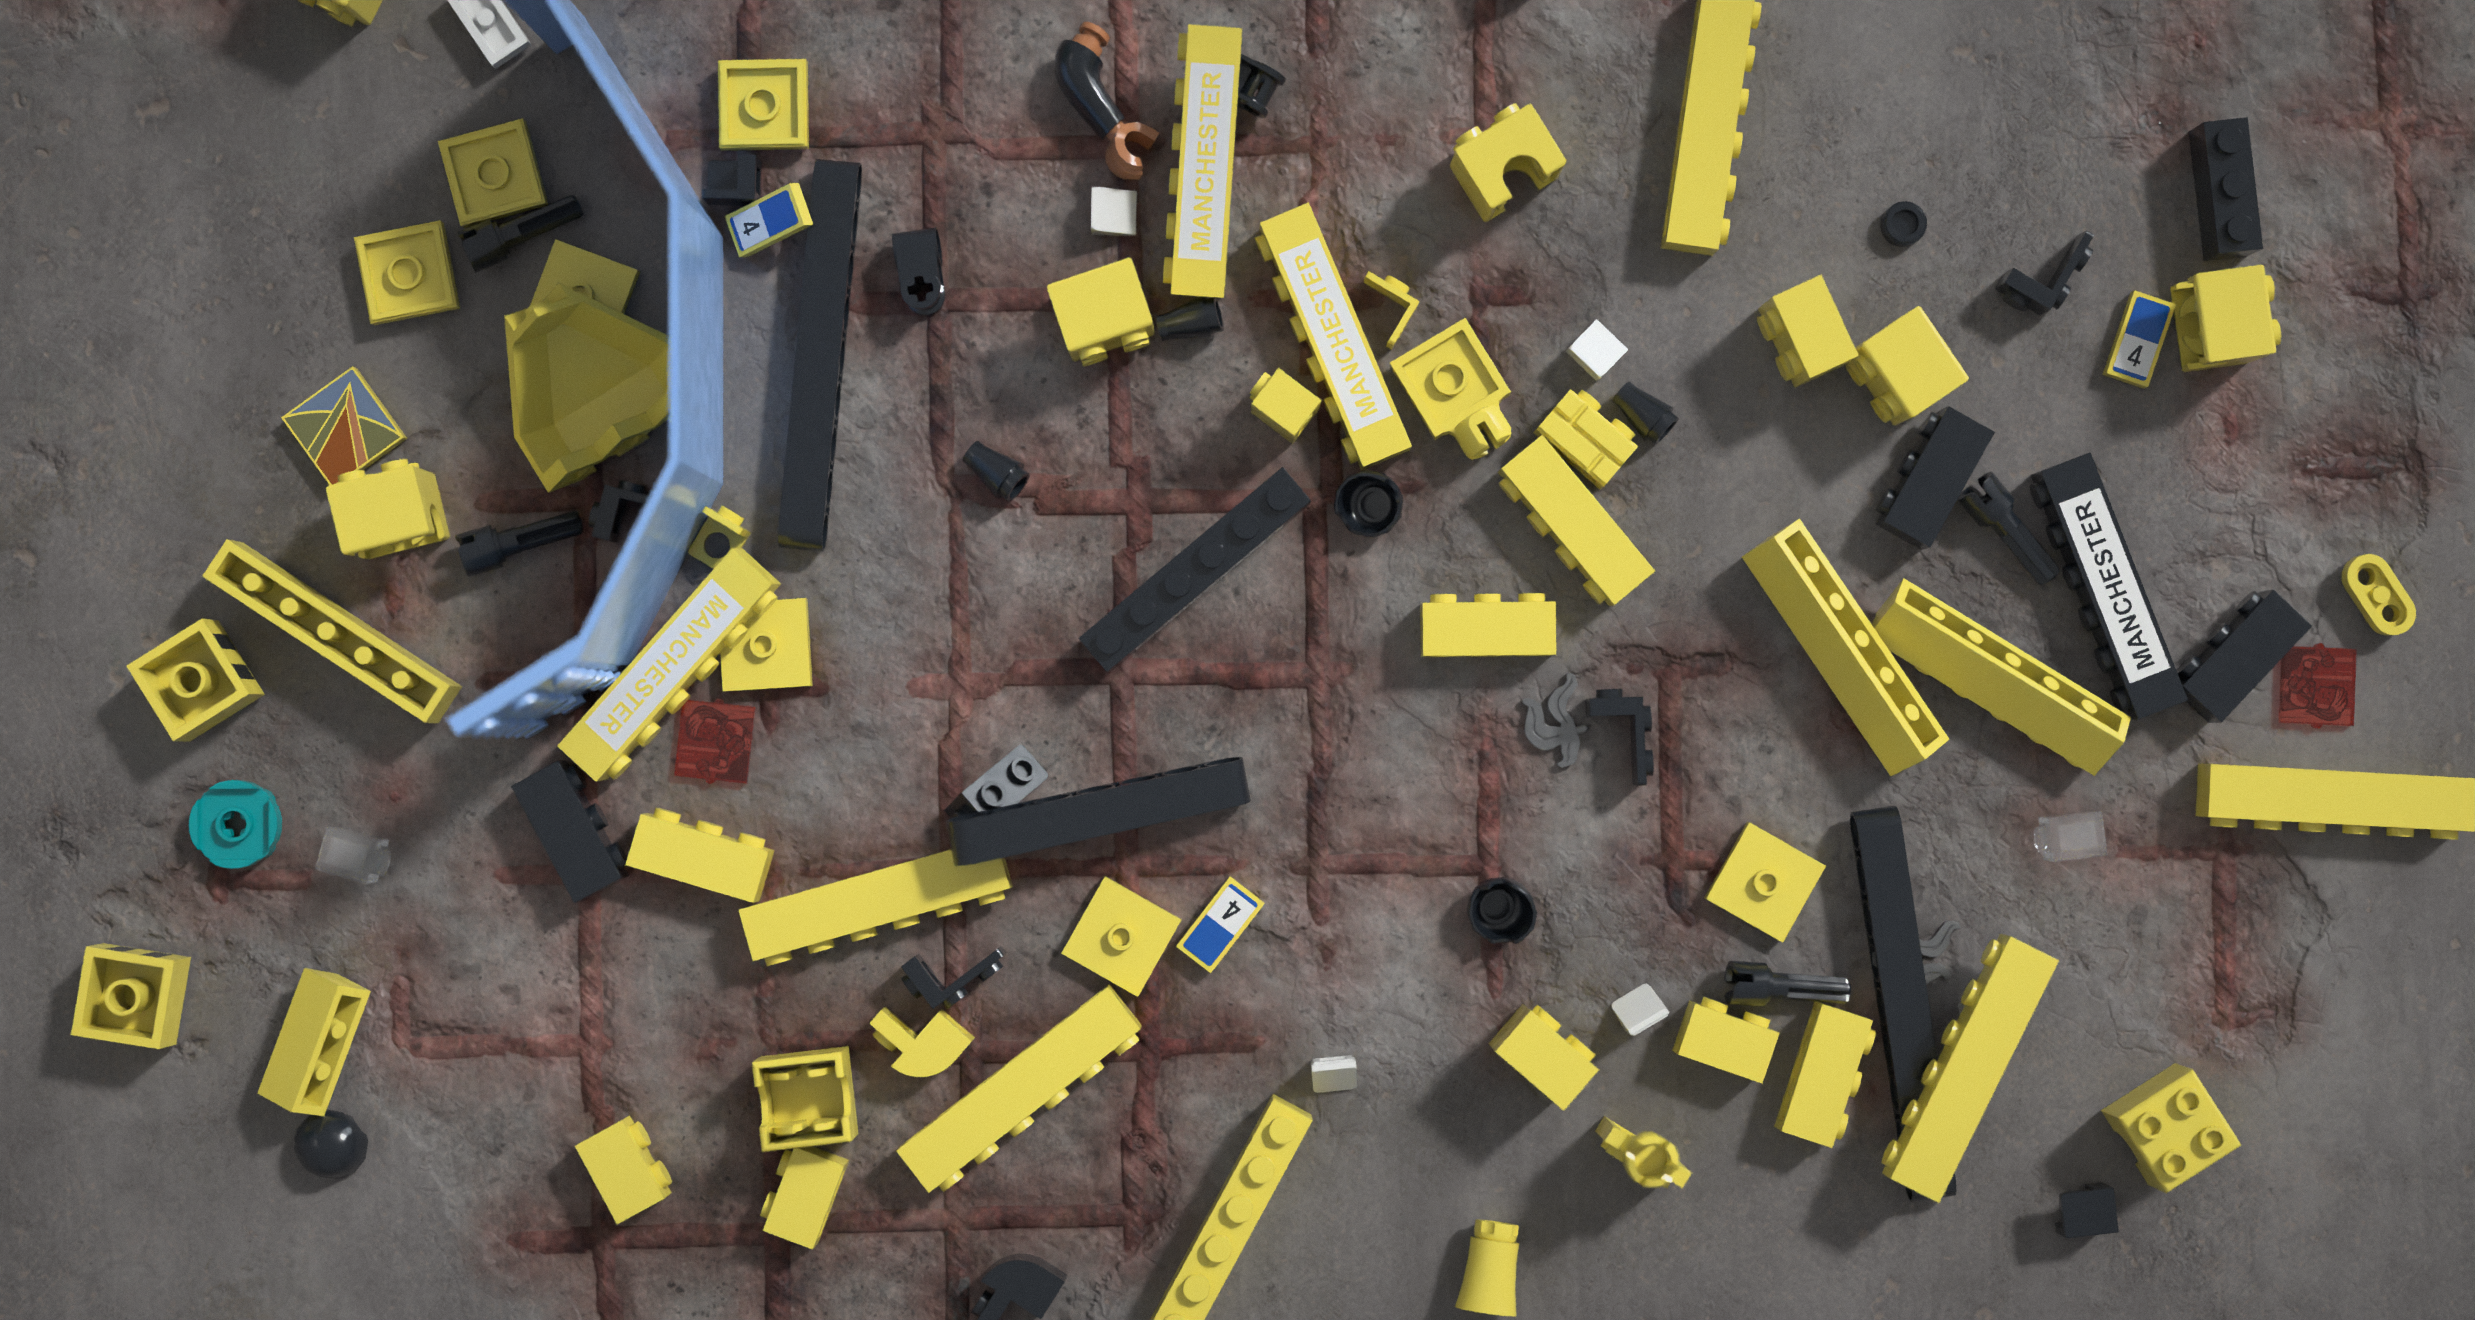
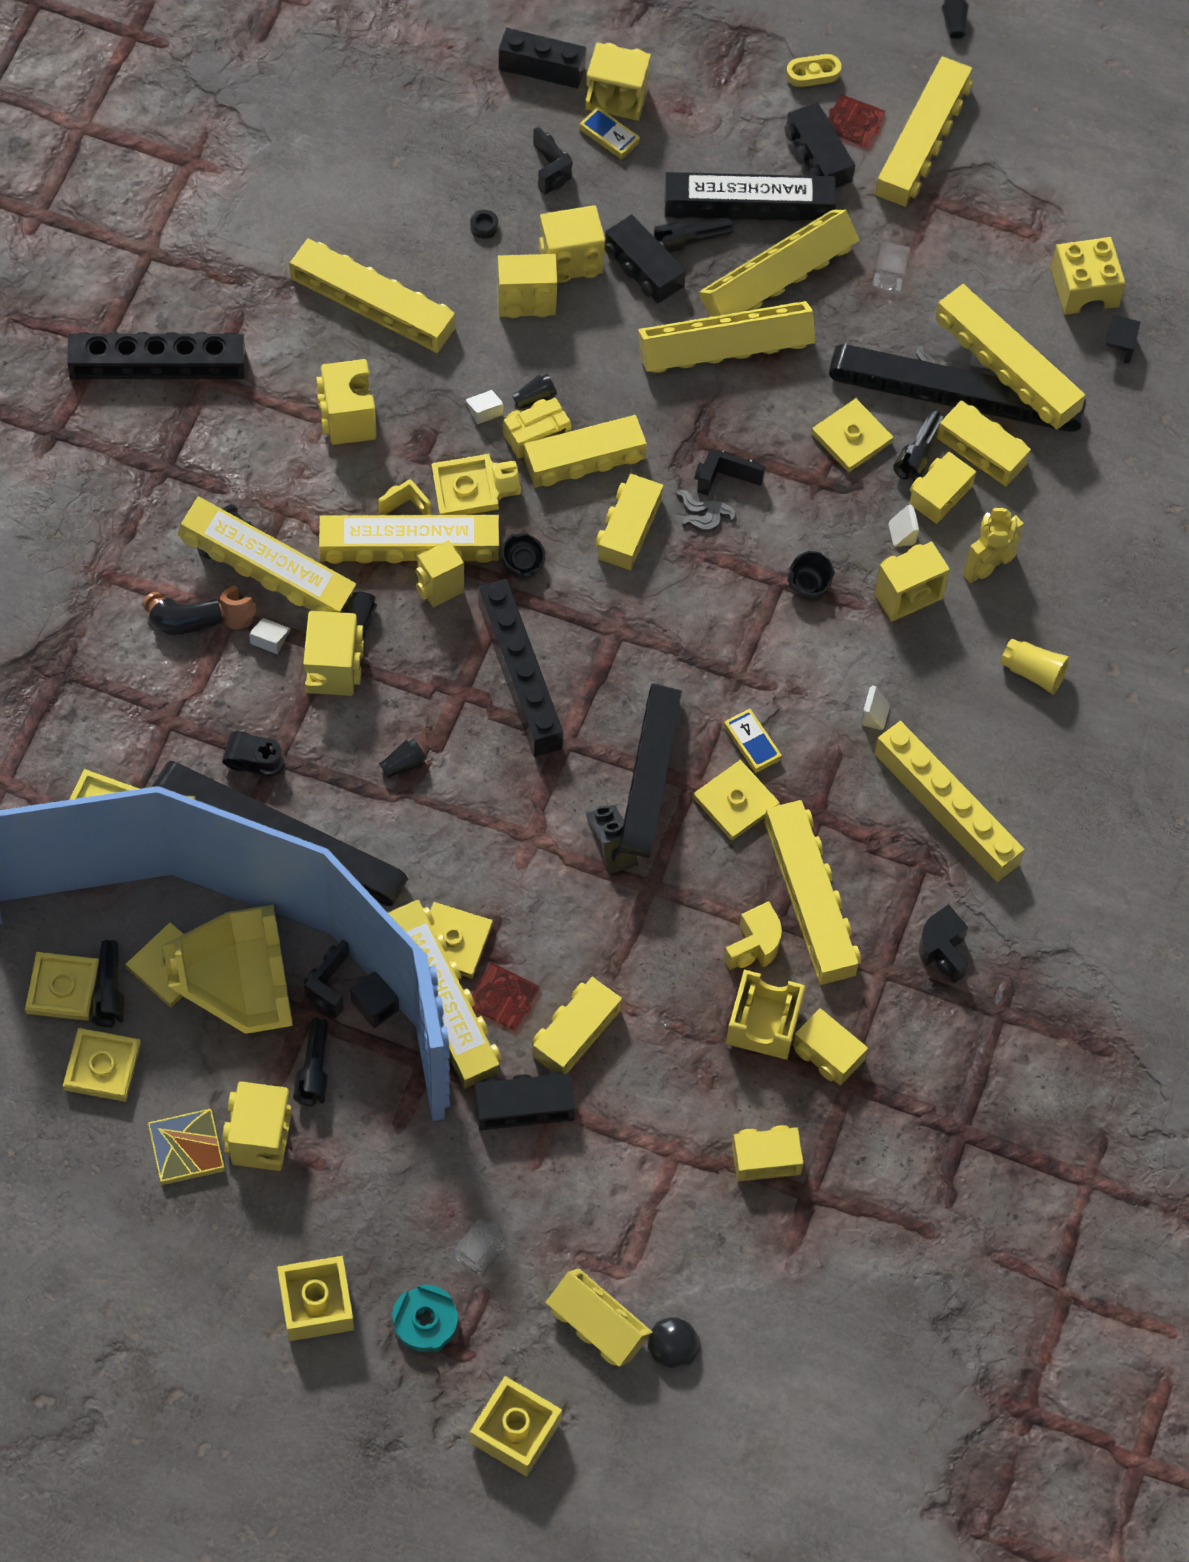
camera: 70 degrees left, 25 degrees down
light yellow brick [202,539,462,723] -> none
light yellow brick [739,850,1013,966] -> none
black bracket [901,946,1006,1009] -> none

